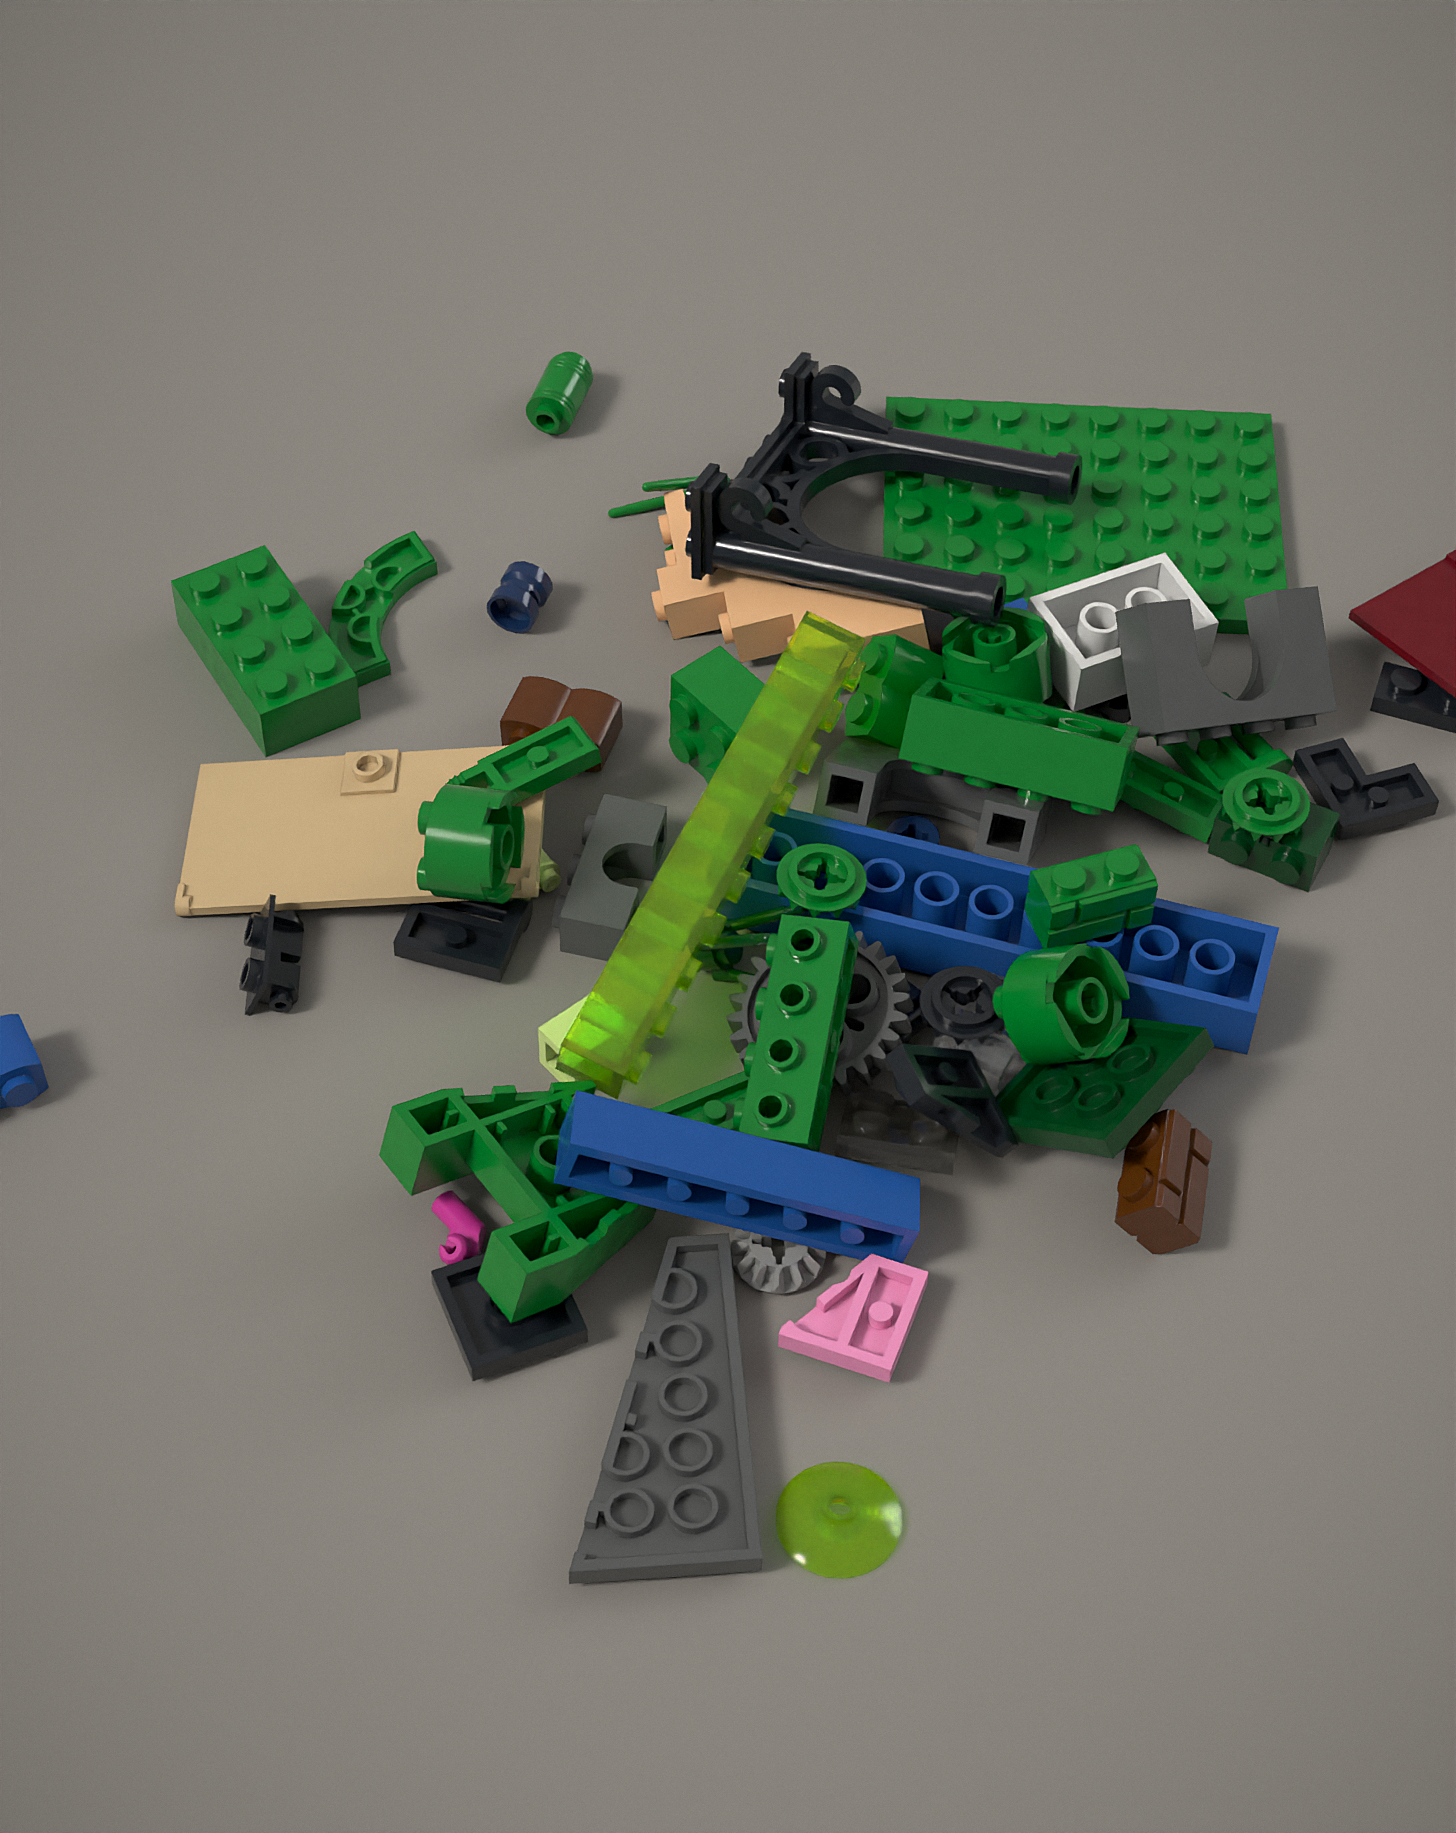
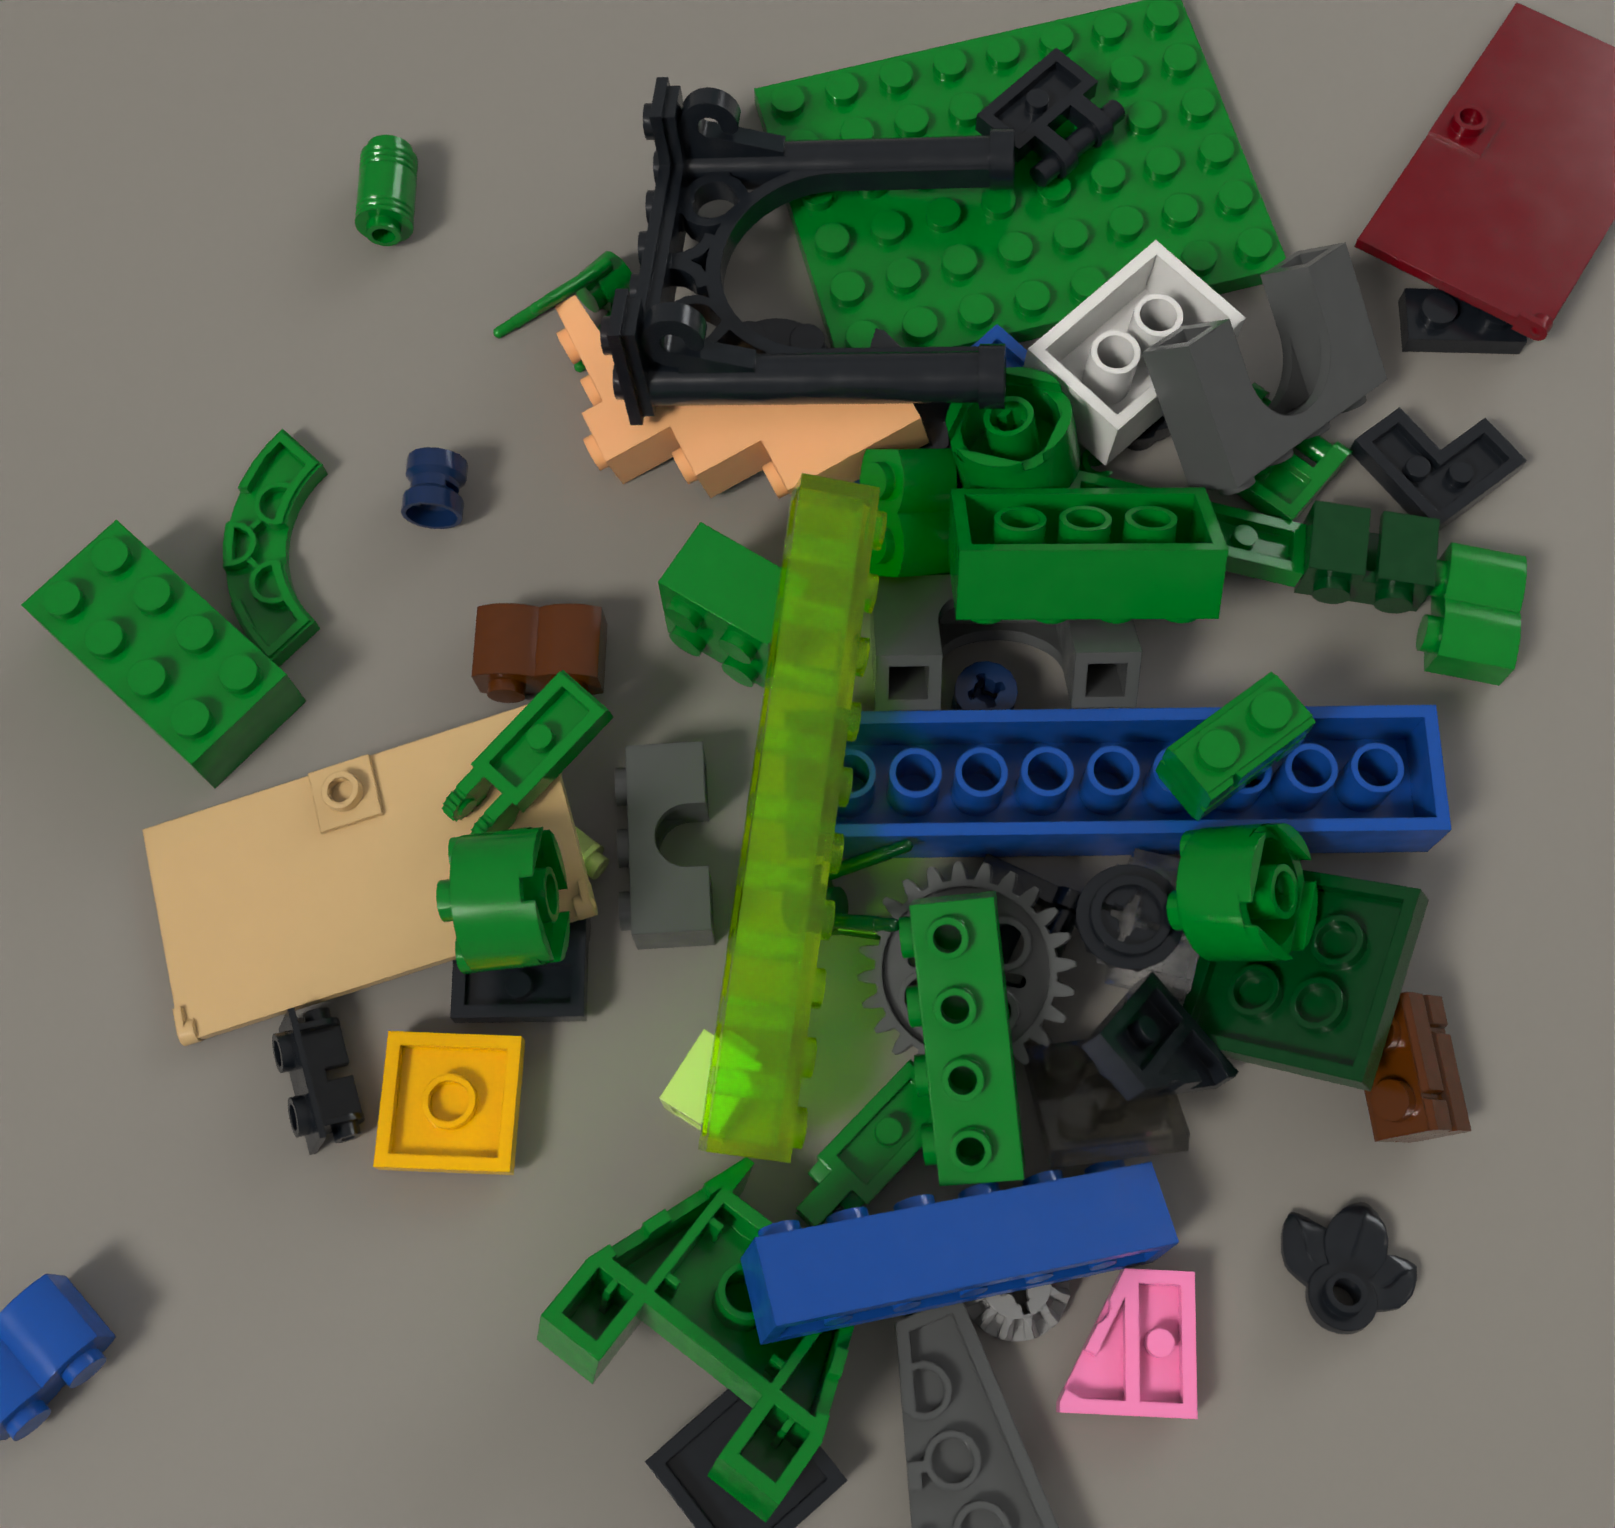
camera: 15 degrees left, 20 degrees up
dark pink arm [431,1190,487,1265] -> none
green gear [776,843,867,919] -> none
green gear [1222,769,1310,843] -> none
none -> yellow plate [373,1031,525,1175]
none -> black plate [975,48,1125,187]
none -> black plate [1281,1202,1417,1335]
none -> green brick [1416,542,1527,686]

